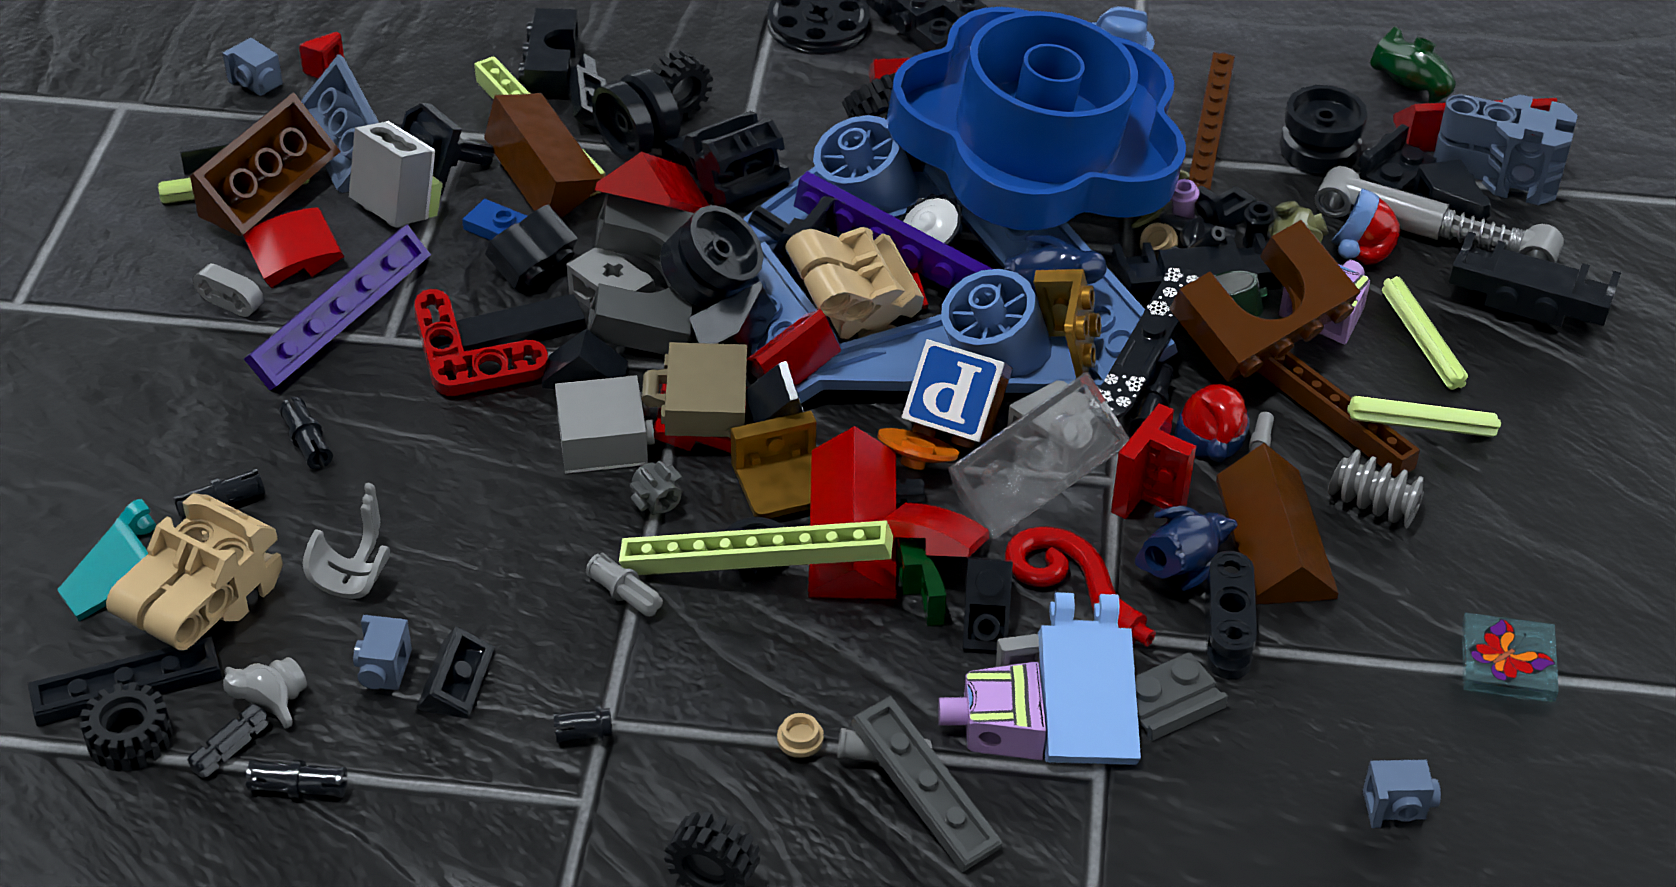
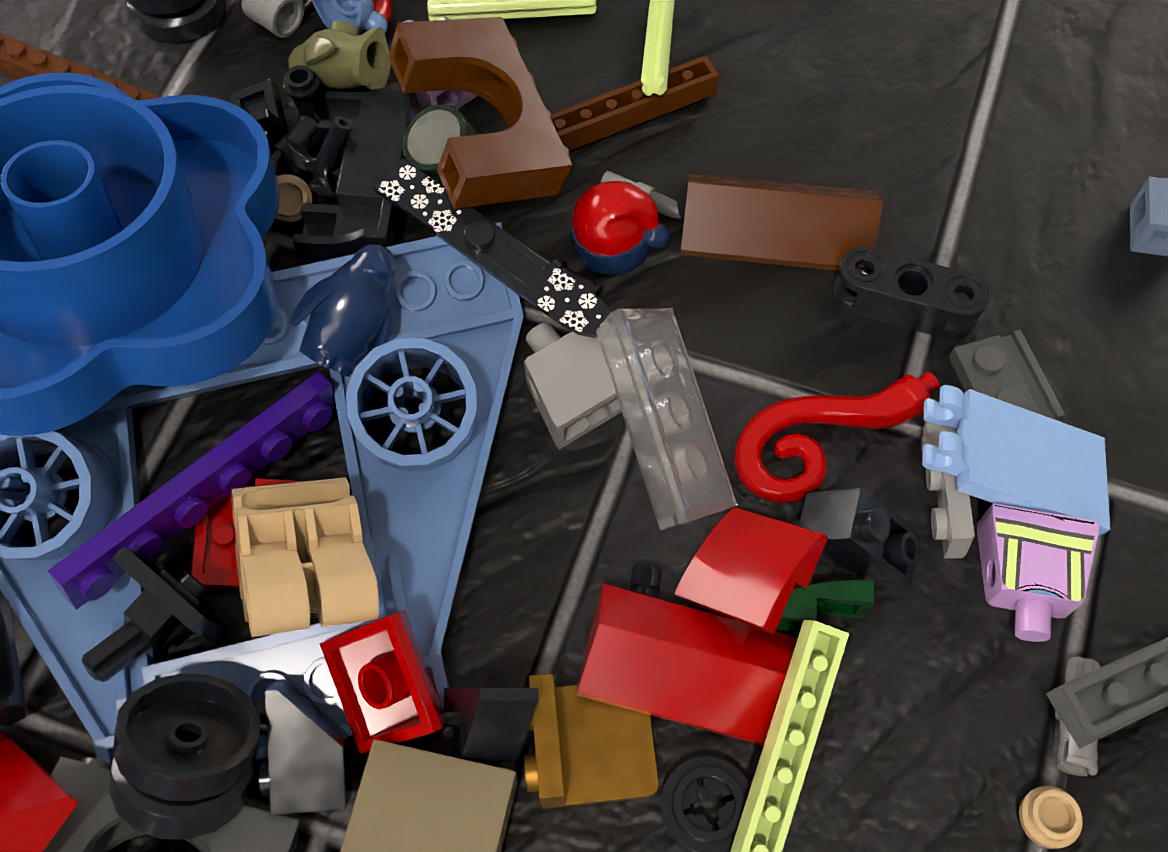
camera: 75 degrees left, 20 degrees up
orange dish [877,428,959,470] -> none
white piece [899,193,964,248] -> none
piece [901,339,1013,450] -> none
pearl gold bracket [1033,269,1101,381] -> none
red bracket [1111,403,1196,519] -> none
dark blue animal [1135,506,1238,591] -> none
light grey piece [1328,449,1424,529] -> none
clear light blue tile [1462,613,1559,702] -> none

